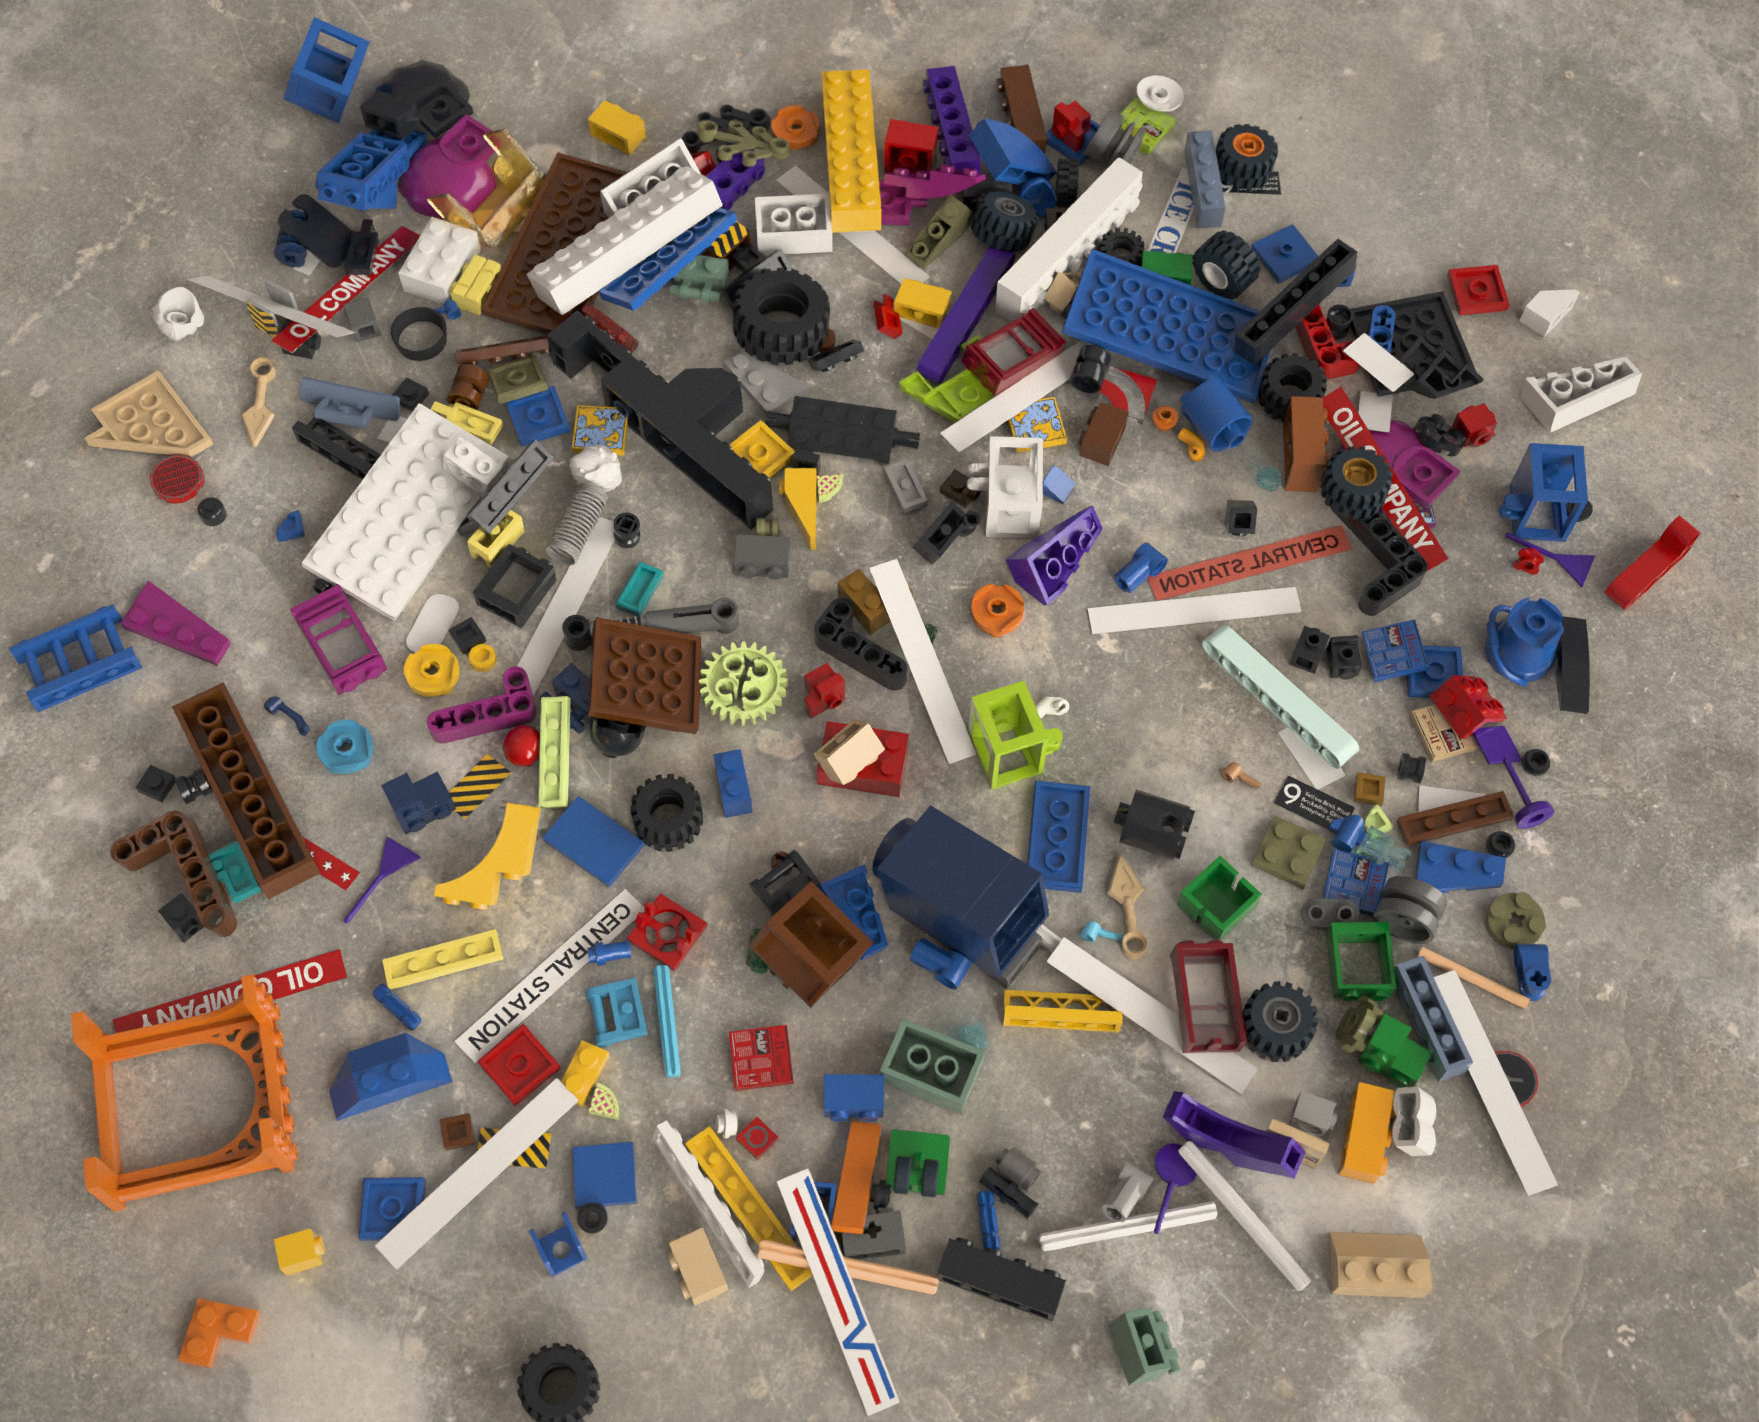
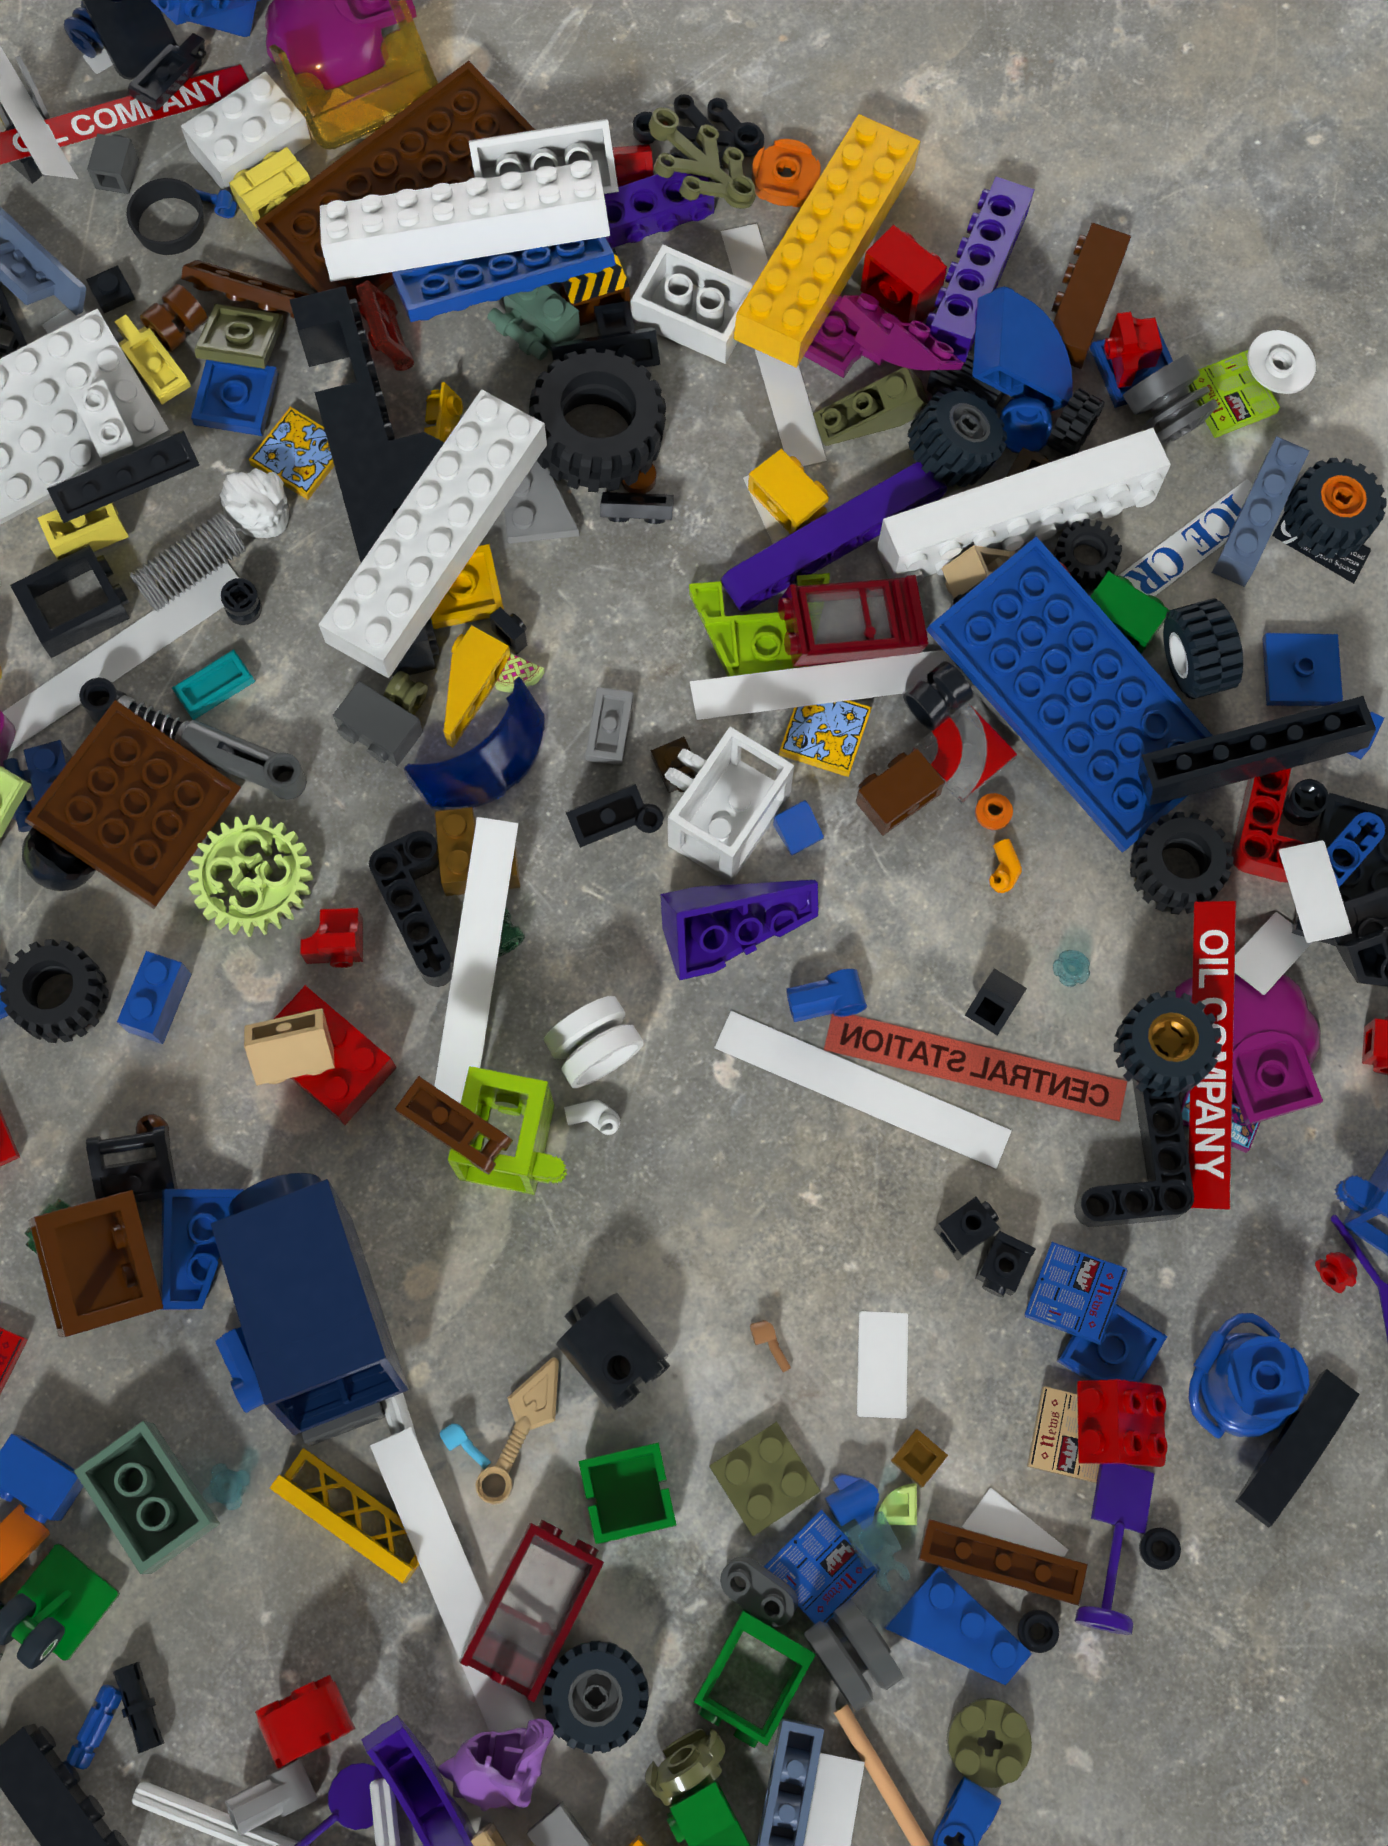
camera: 30 degrees right, 10 degrees up
yellow brick [588,100,646,155] -> none
black plate [765,396,920,463] -> none
red plate [873,293,903,339] -> none
orange plate [970,584,1024,638] -> none
flat silver brick [995,1147,1041,1191] -> none
blue tile [1027,780,1090,893] -> none
blue cylinder [1180,375,1253,452] -> none
light aqua beam [1202,624,1359,769] -> none
black sticker [1275,776,1355,833] -> none
dark orange brick [1283,396,1330,492] -> none
black wheel [1397,753,1426,784] -> none
black plate [1414,413,1466,457] -> none
none -> red brick [255,1675,356,1769]
none -> white brick [319,389,547,678]
none -> reddish brown plate [395,1076,513,1175]
none -> clear blue windscreen [403,677,545,810]
none -> yellow hinge [424,382,463,442]
none -> medium lavender head [438,1718,554,1812]
none -> white wheel [543,996,644,1088]

